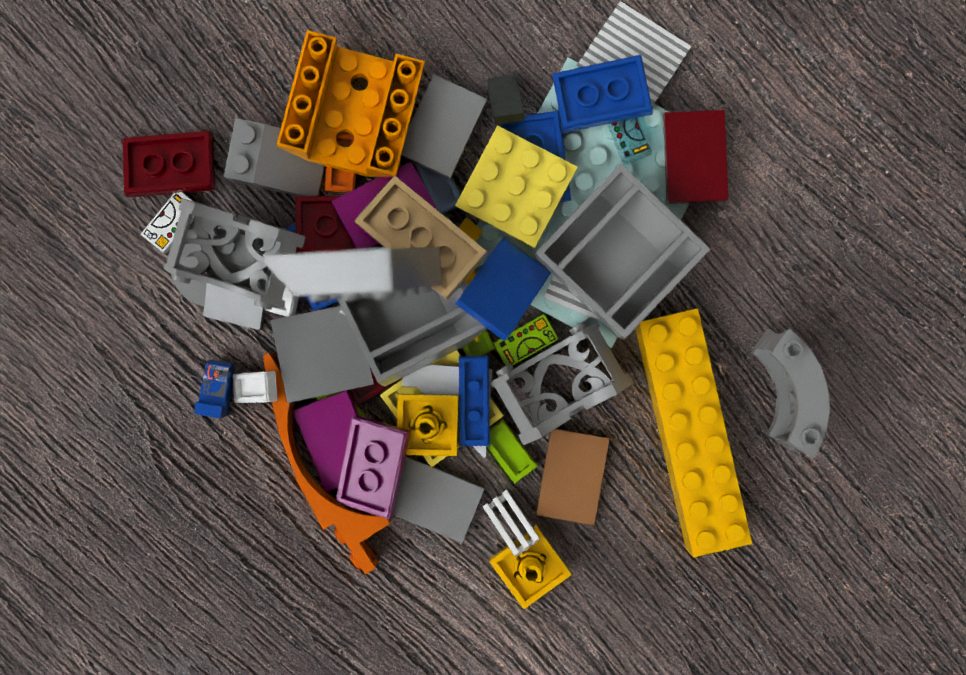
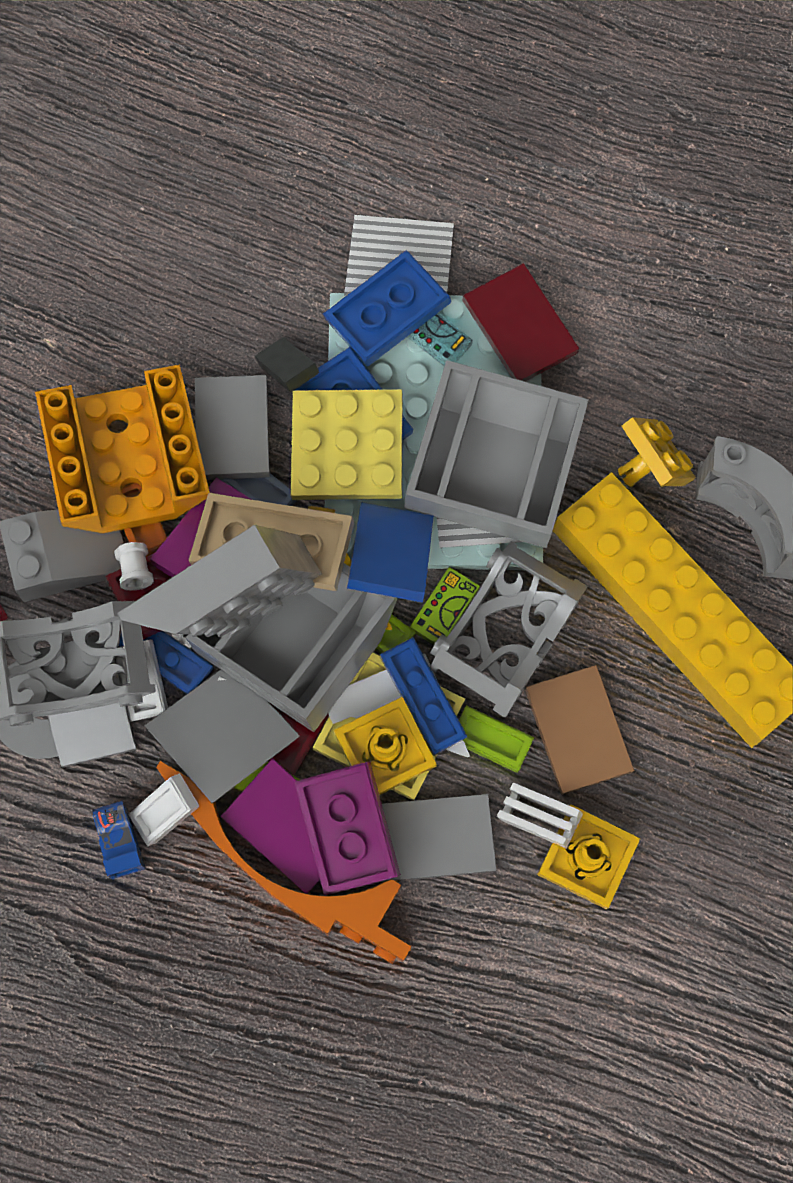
camera: 30 degrees left, 15 degrees down
none -> white bush [114,542,154,590]
none -> yellow plate [618,417,696,487]

